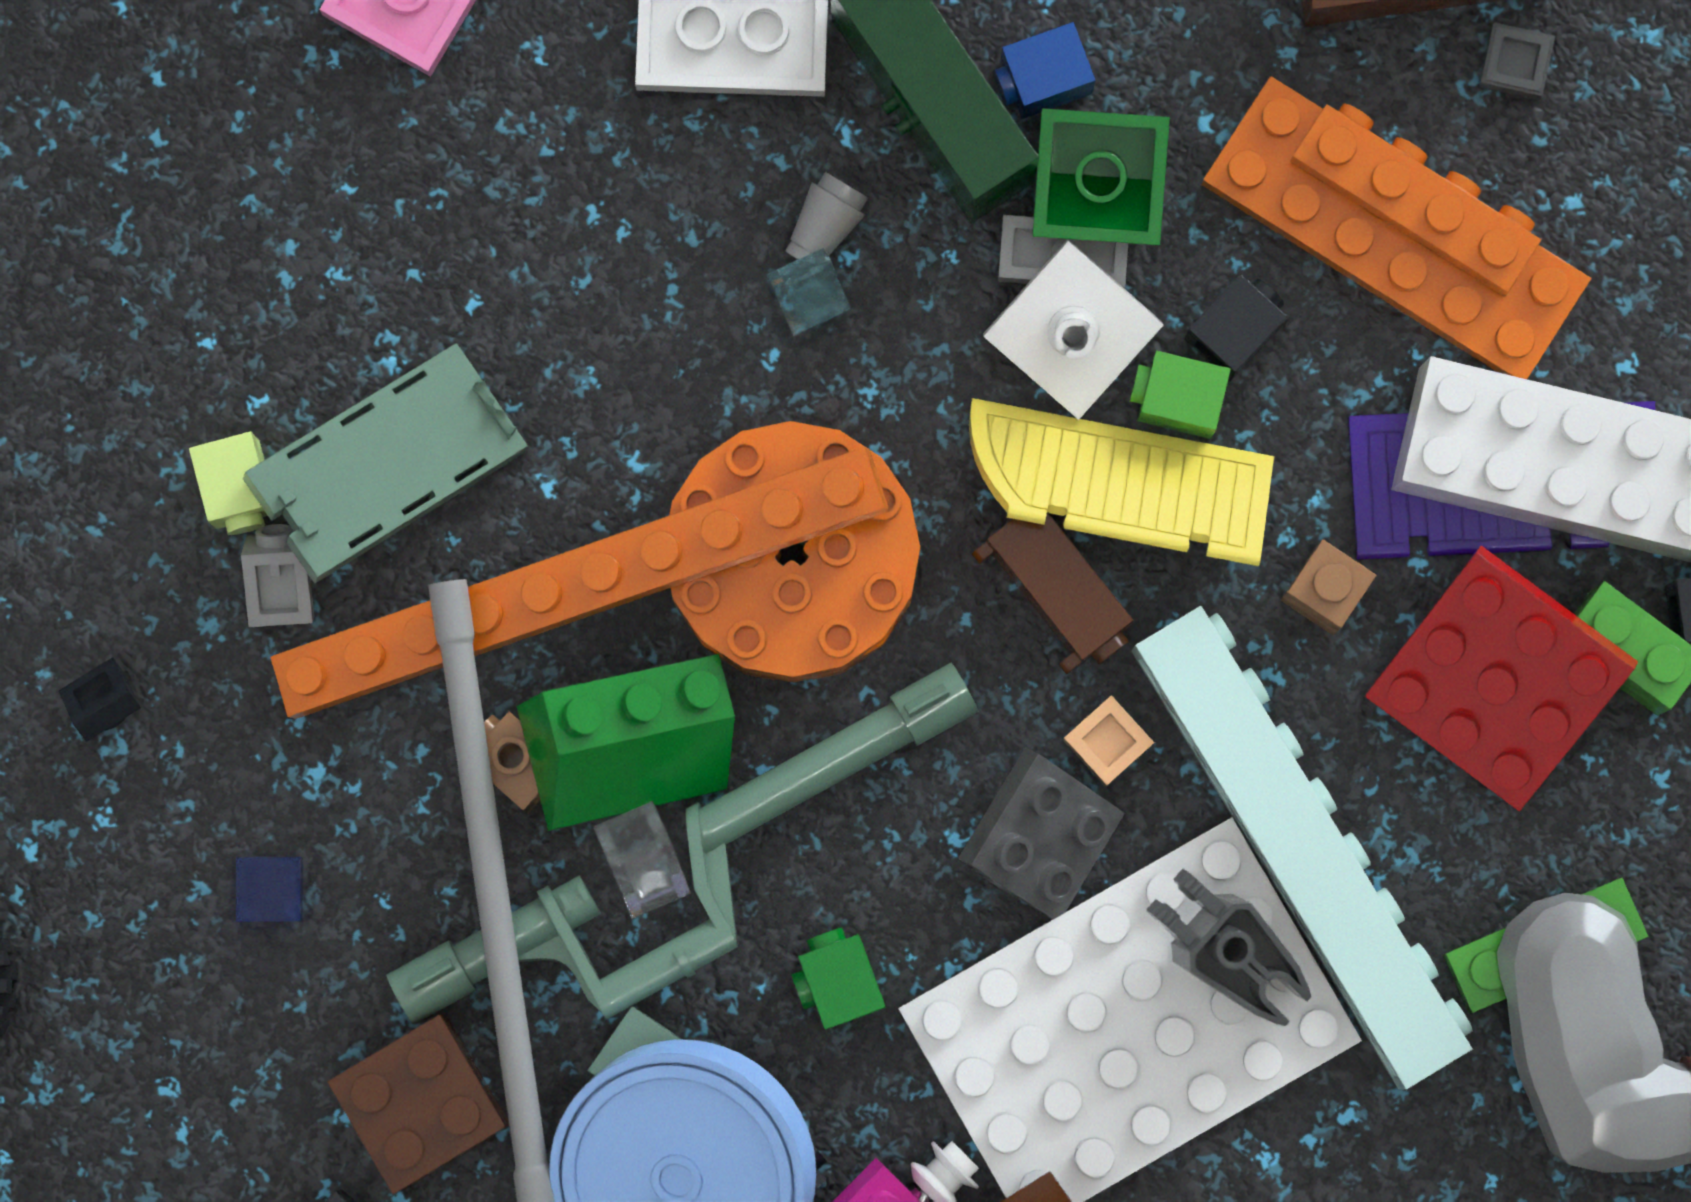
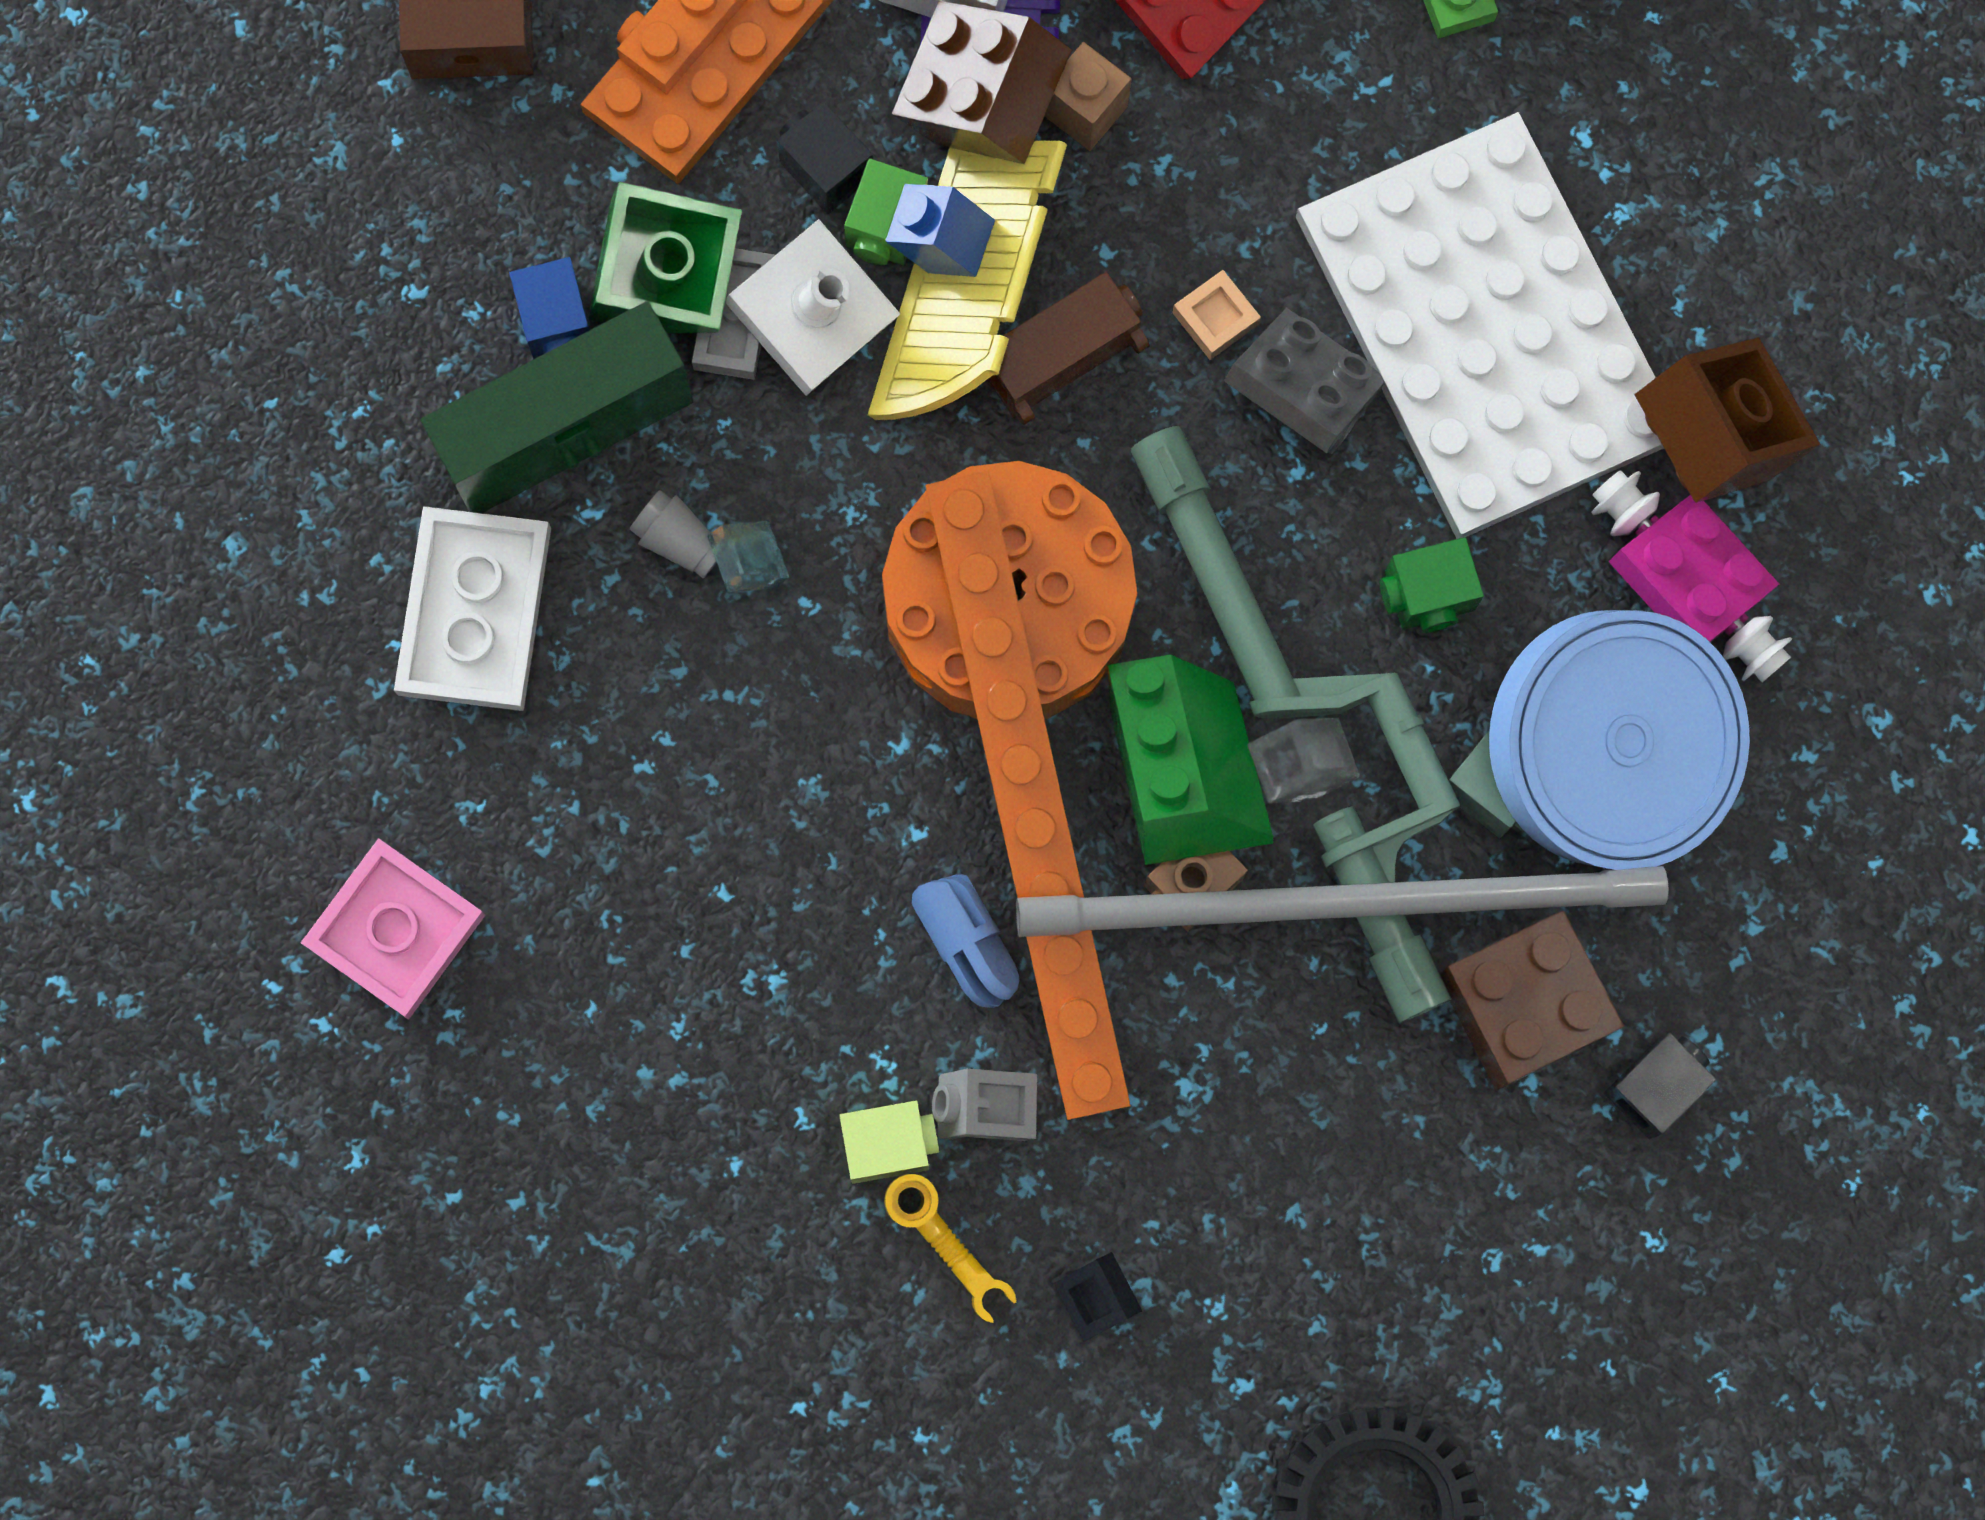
camera: 90 degrees left, 5 degrees down
clear blue tile [236,857,303,923] -> none
sand green piece [243,343,528,584] -> none
light aqua brick [1131,606,1473,1090] -> none
dark grey hinge [1146,869,1311,1026] -> none
none -> yellow brick [884,1174,1016,1323]
none -> blue brick [886,184,995,277]
none -> reddish brown brick [892,1,1072,164]
none -> medium blue arm [912,874,1019,1008]

